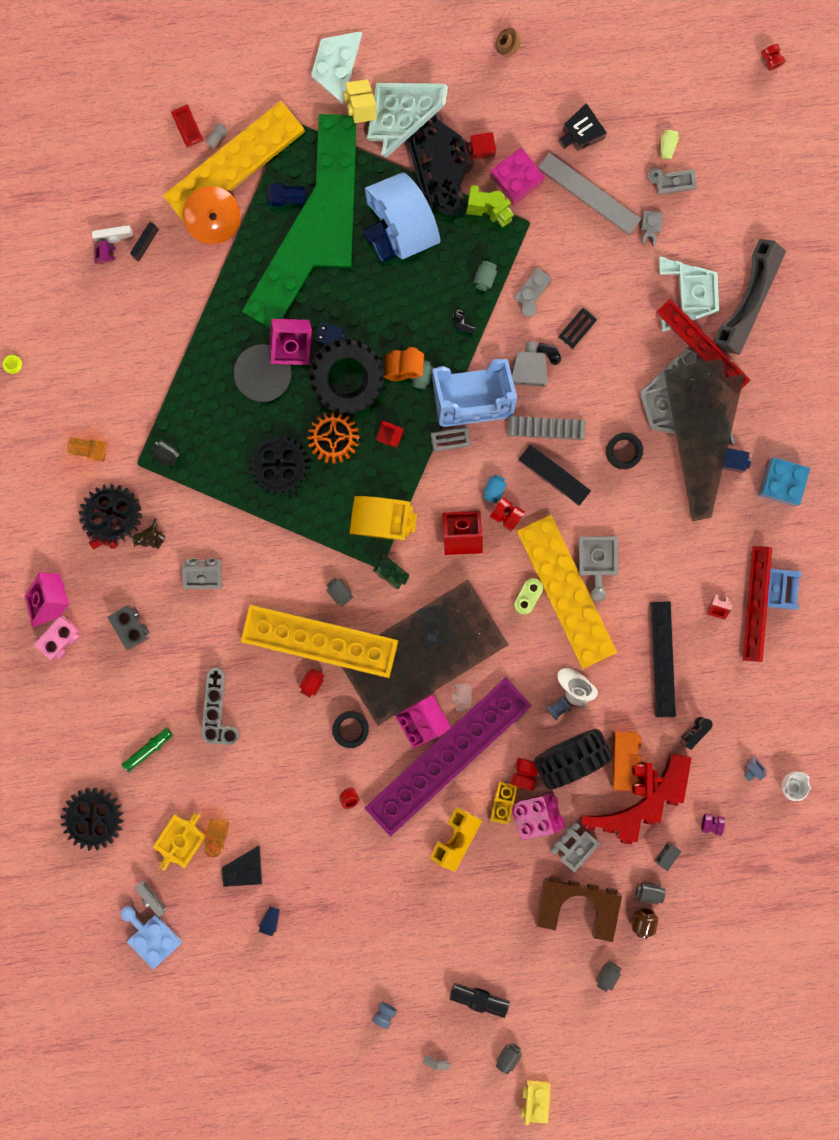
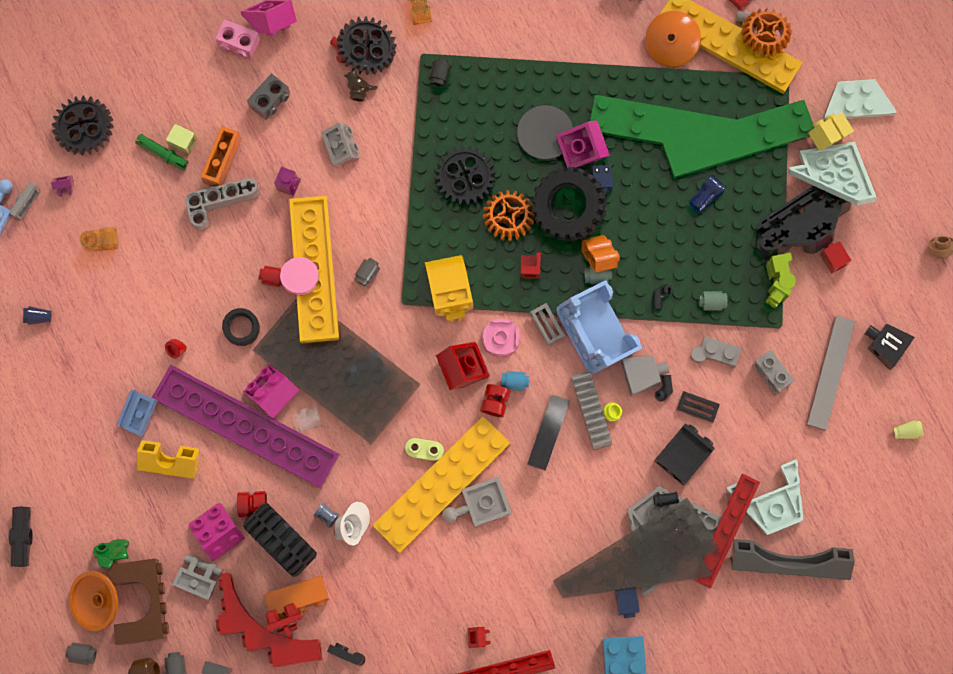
camera: 75 degrees right, 10 degrees down
yellow plate [153,812,207,871] -> none
black wing [222,846,262,887] -> none
clear blue piece [268,183,306,207] -> none
light blue panel [365,172,440,259] -> none
clear green hips [373,555,409,589] -> none
dark pink brick [490,147,545,206] -> none
yellow slope [490,782,517,825] -> none
black tyre [606,432,643,470] -> none
light grey plate [641,210,663,246] -> none
light grey hinge [648,168,697,195] -> none
black plate [650,601,676,717] -> none
none -> magenta tile [51,175,74,197]
none -> orange dish [69,571,118,631]
none -> green plate [93,539,130,569]
none -> medium blue plate [117,389,158,436]
none -> yellowish green panel [166,124,197,155]
none -> orange brick [200,126,242,187]
none -> magenta brick [274,166,301,196]
none -> bright pink tile [280,257,319,295]
none -> bright pink tile [482,318,520,357]
none -> neon yellow plate [603,402,622,422]
none -> black pin [653,492,679,508]
none -> black panel [654,424,715,486]
none -> orange gear [741,8,792,58]
none -> light grey brick [752,350,795,396]

